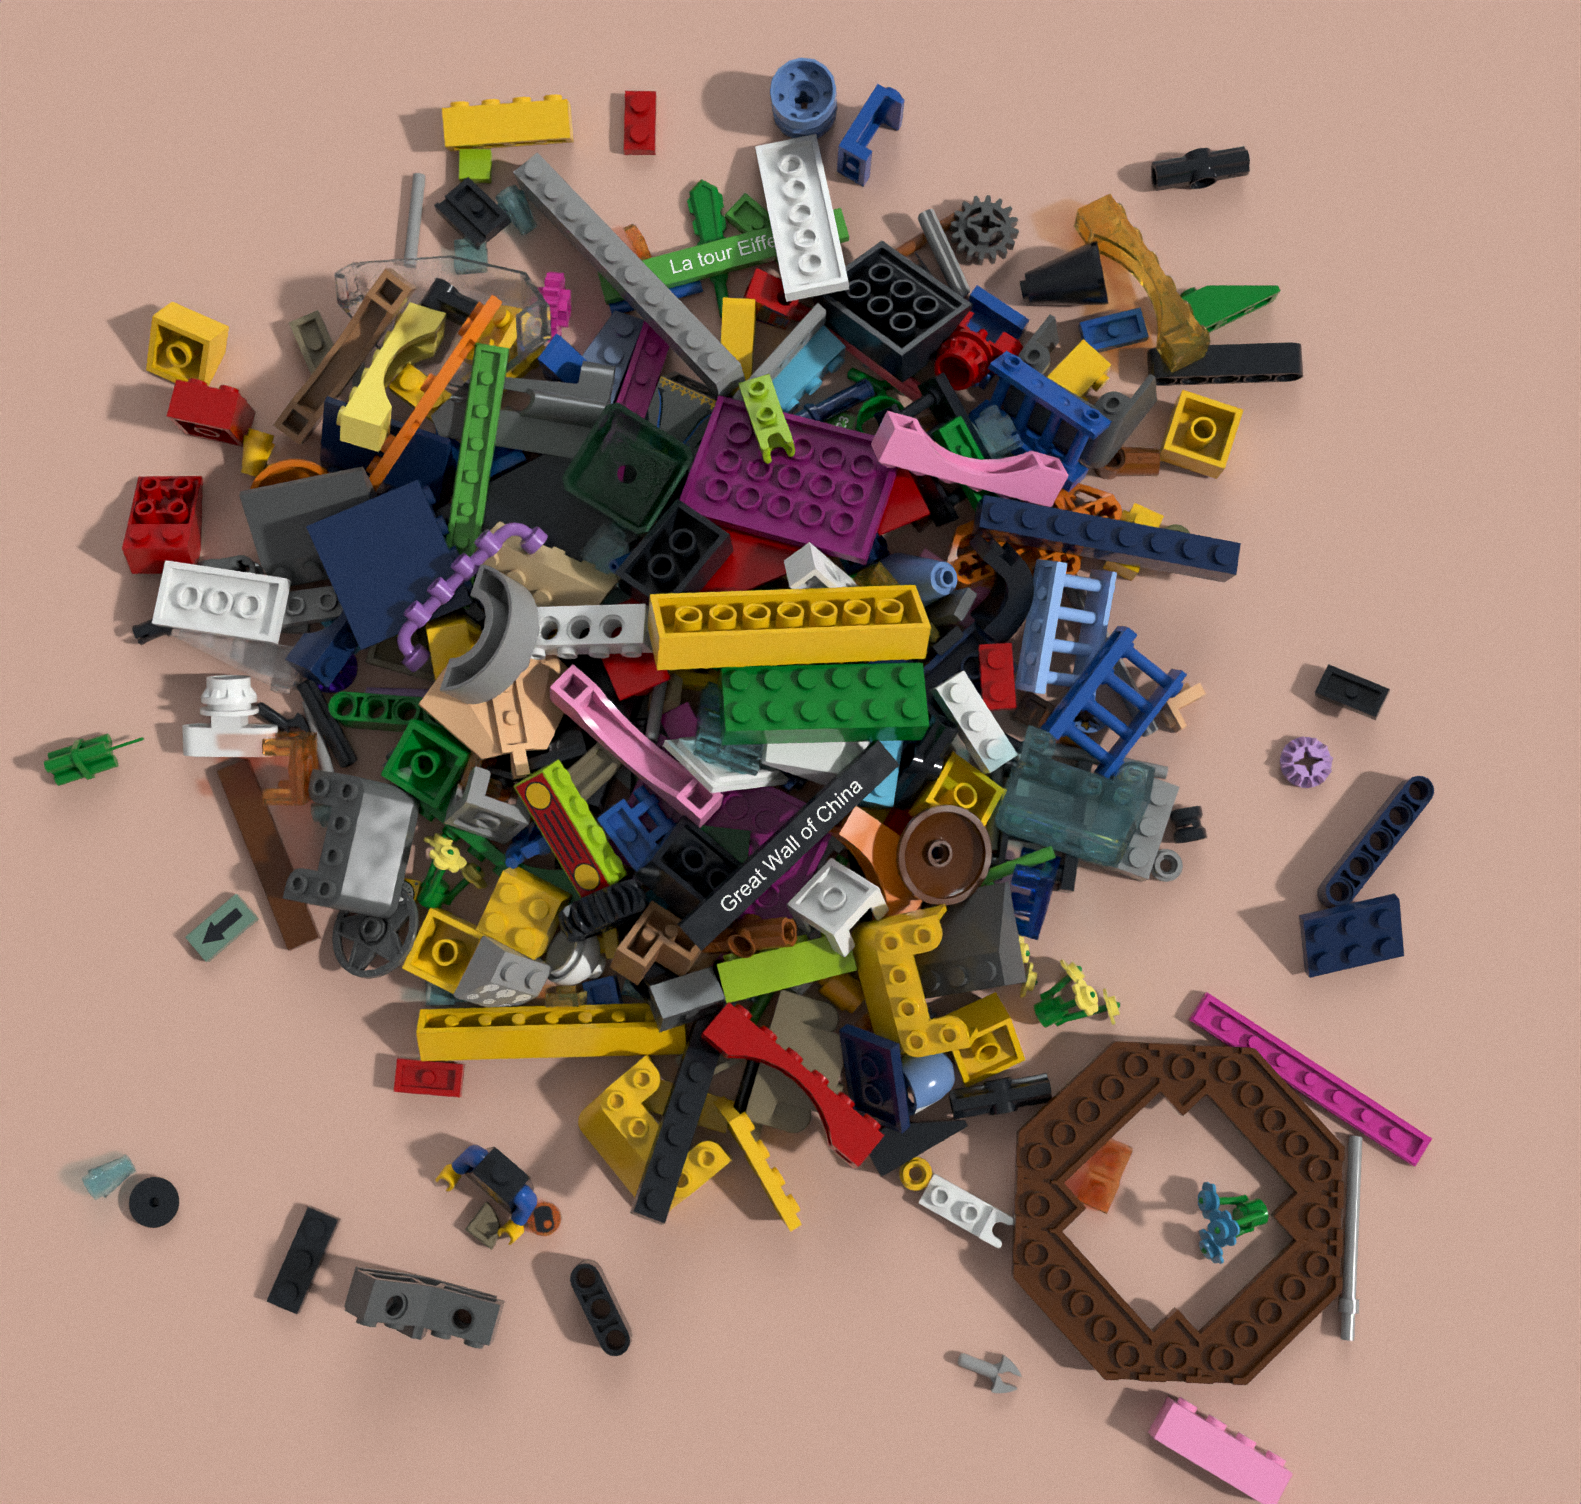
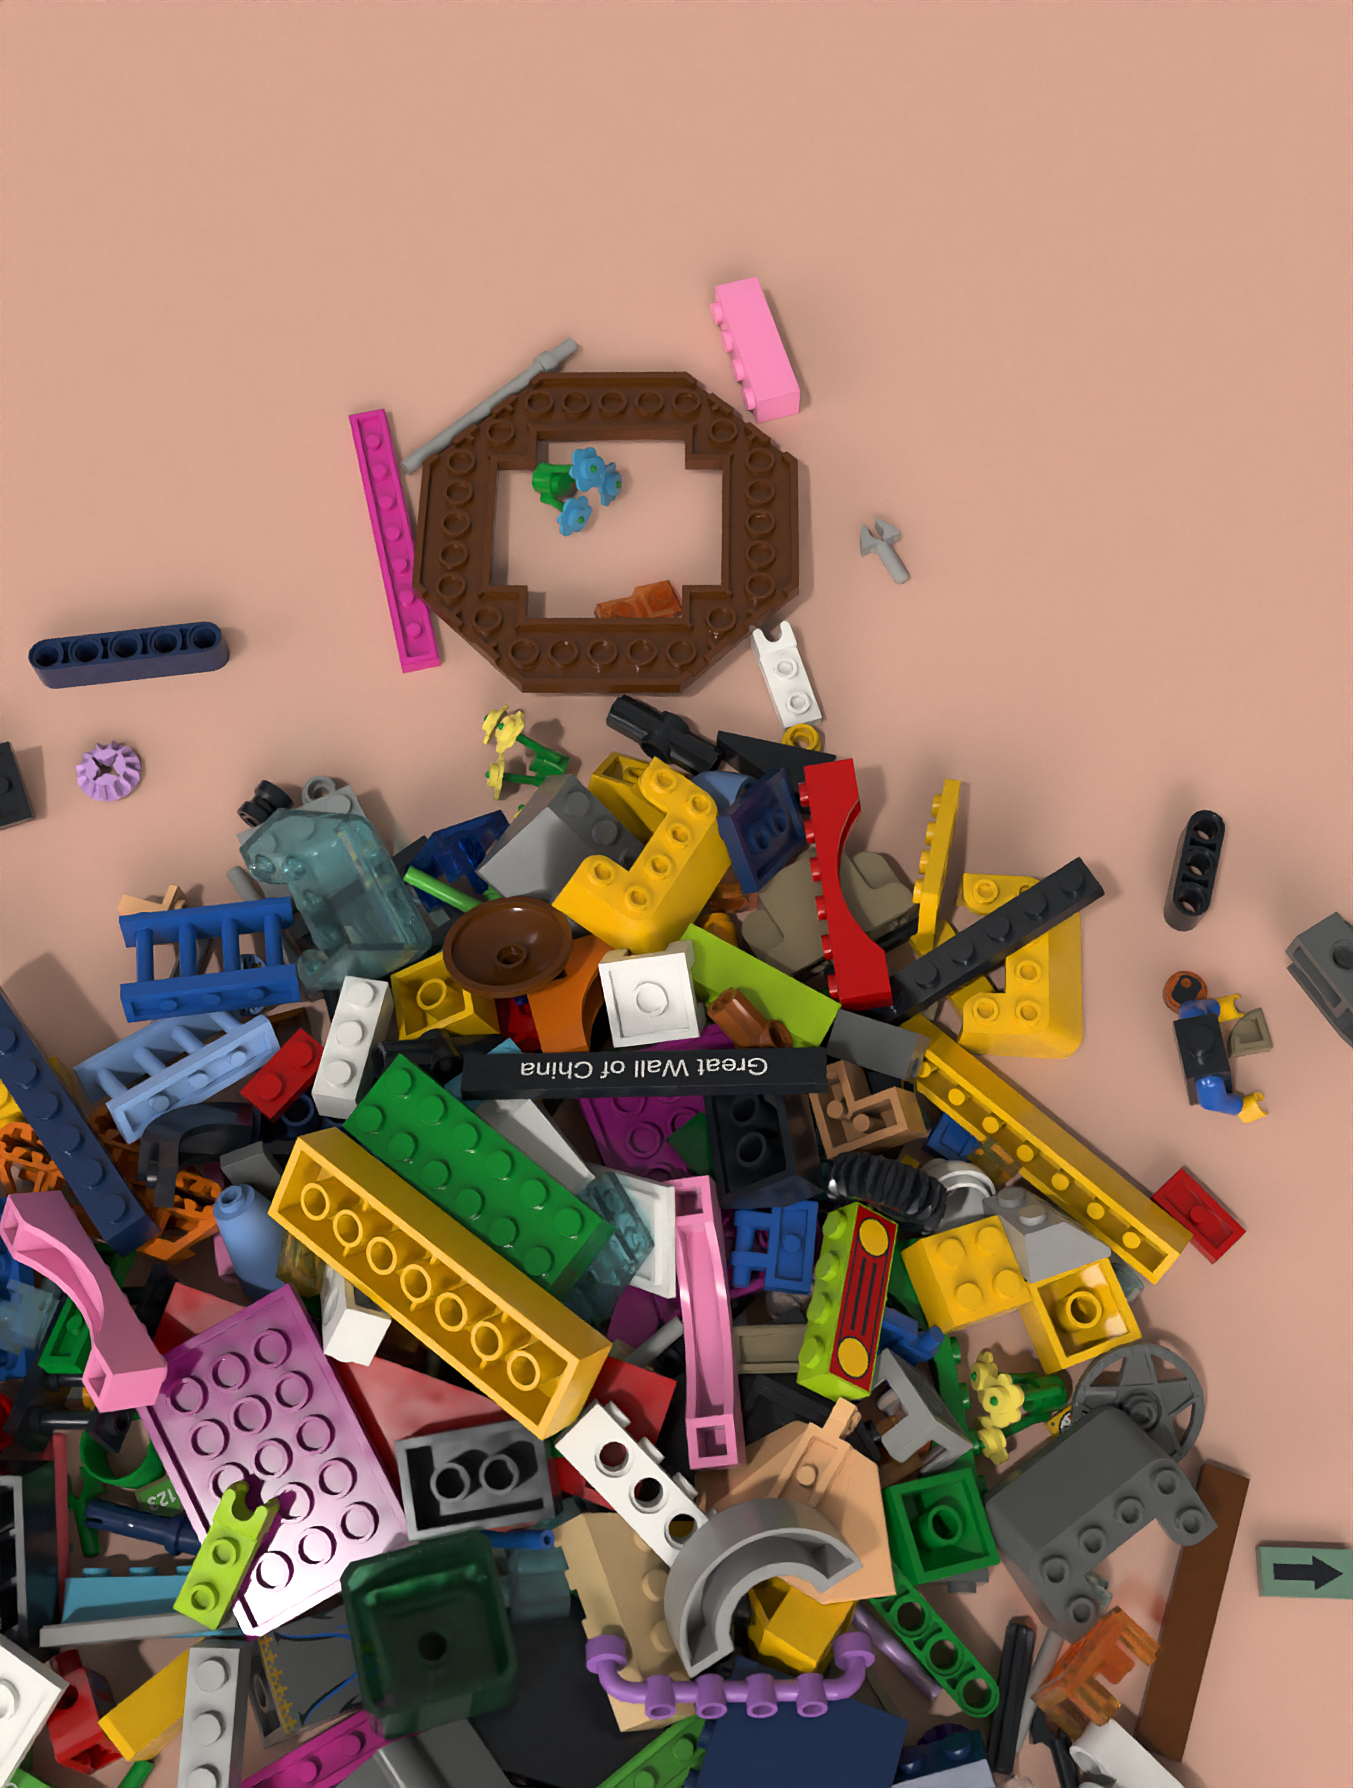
camera: 135 degrees left, 15 degrees down
dark blue plate [1299,893,1404,978] -> none

